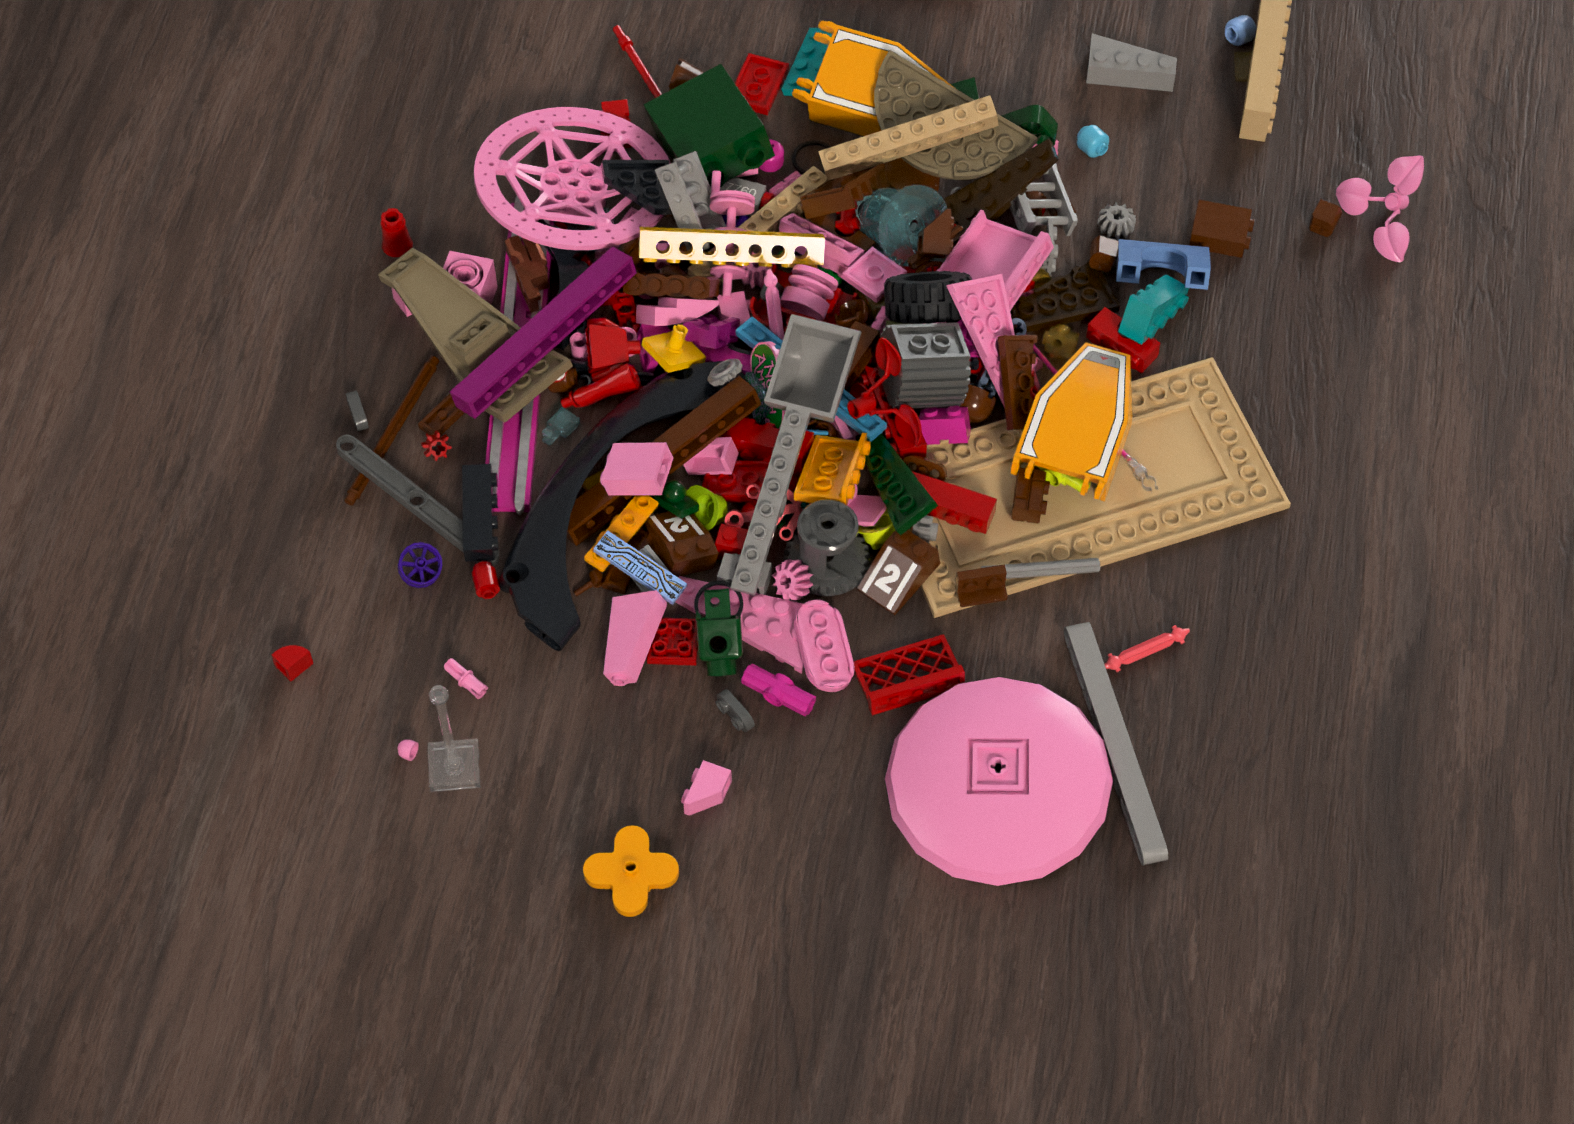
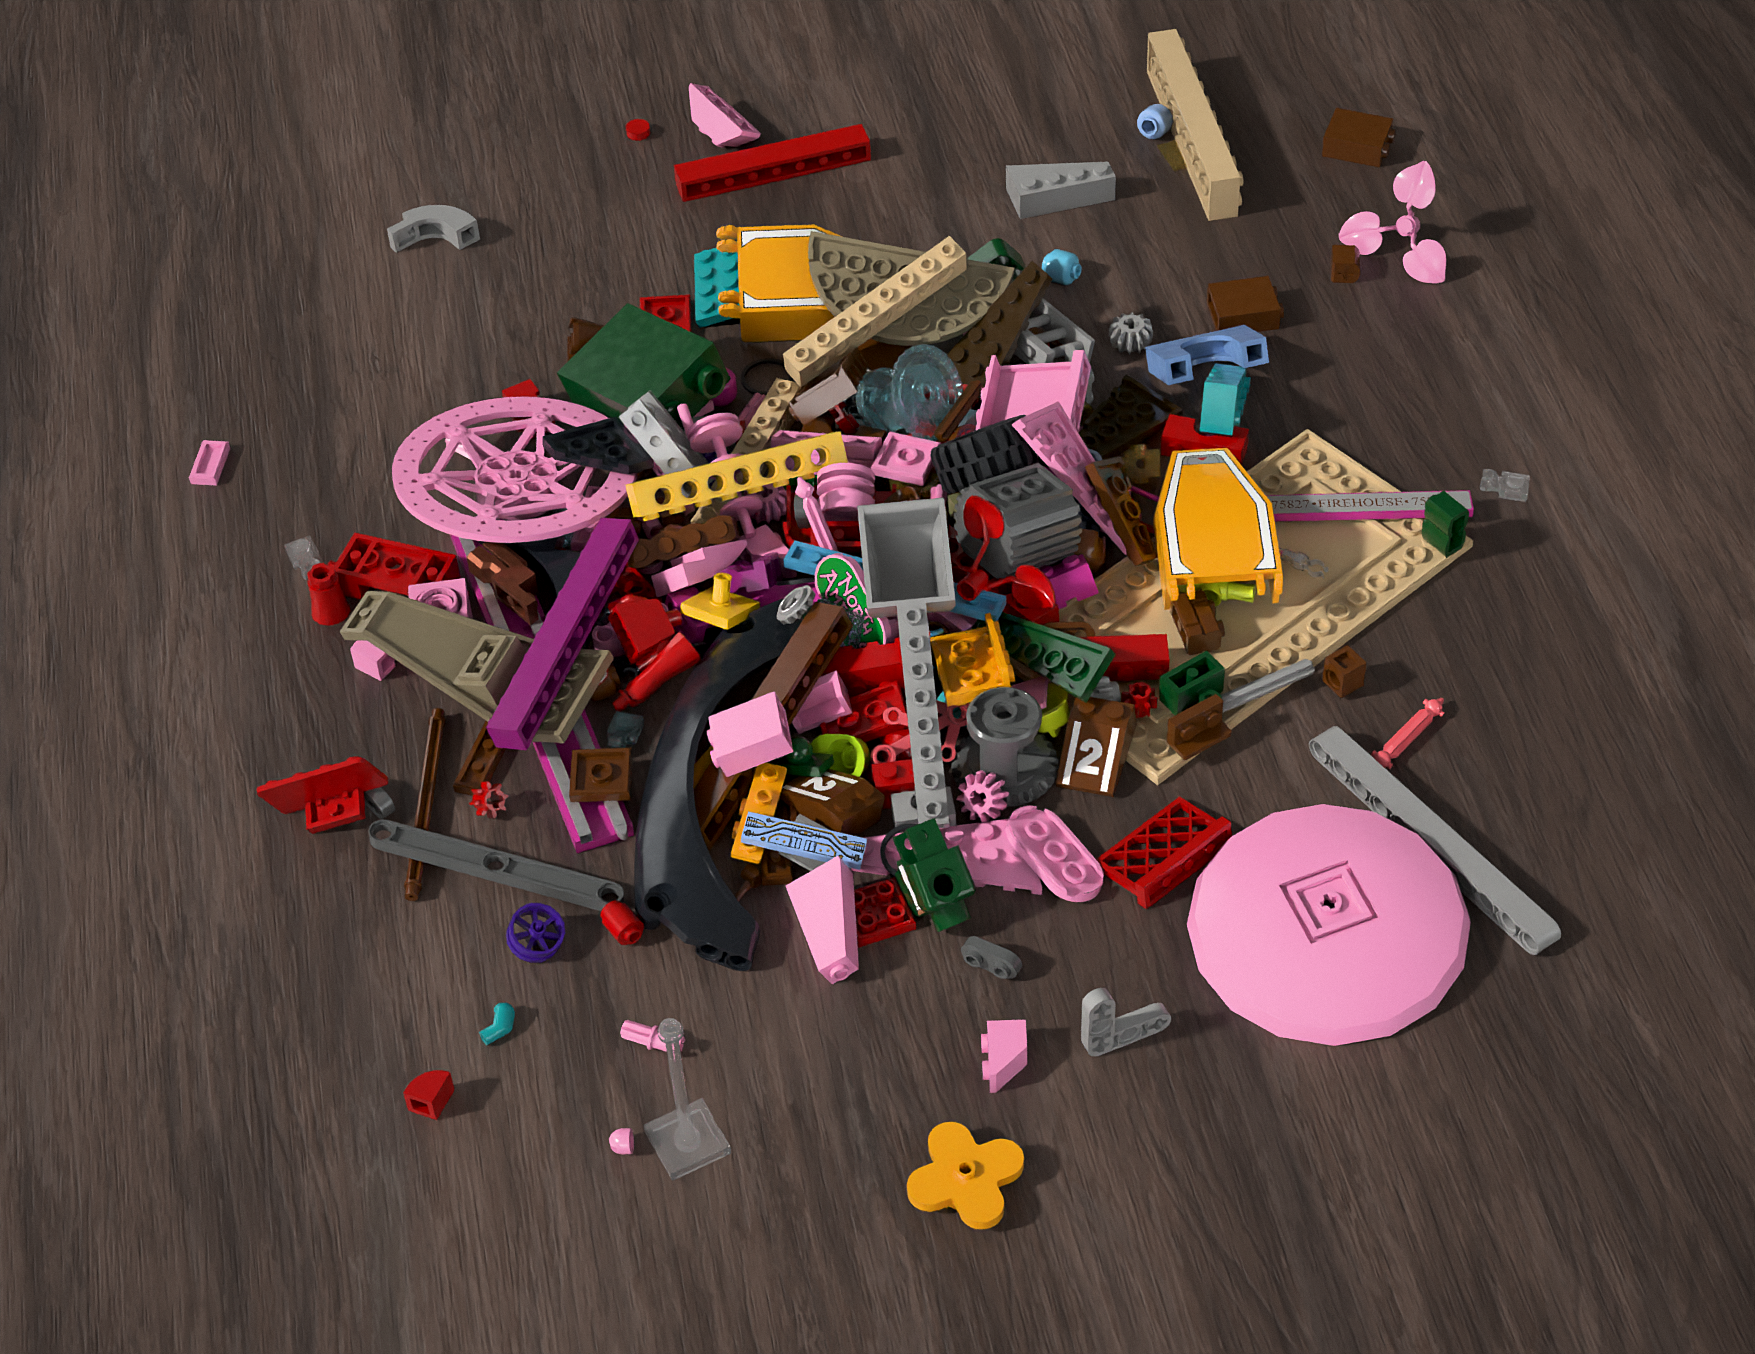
camera: 20 degrees left, 10 degrees down
black brick [462,464,499,562] -> none
red bar [613,25,662,98] -> none
dark pink piece [741,664,816,716] -> none
reddish brown slope [917,209,954,258] -> none
reddish brown piece [1089,236,1119,273] -> none
none -> bright pink tile [189,440,231,486]
none -> red bracket [256,756,389,834]
none -> clear plate [284,535,321,580]
none -> red brick [328,533,469,599]
none -> teal arm [479,1002,515,1045]
none -> reddish brown tile [569,748,632,802]
none -> light grey beam [1081,988,1171,1056]
none -> red gear [1121,682,1158,718]
none -> dark green brick [1159,651,1225,715]
none -> light grey tile [1266,490,1474,522]
none -> reddish brown brick [1322,108,1396,167]
none -> reddish brown brick [1322,645,1367,698]
none -> dark green brick [1422,491,1469,558]
none -> clear plate [1480,469,1530,502]

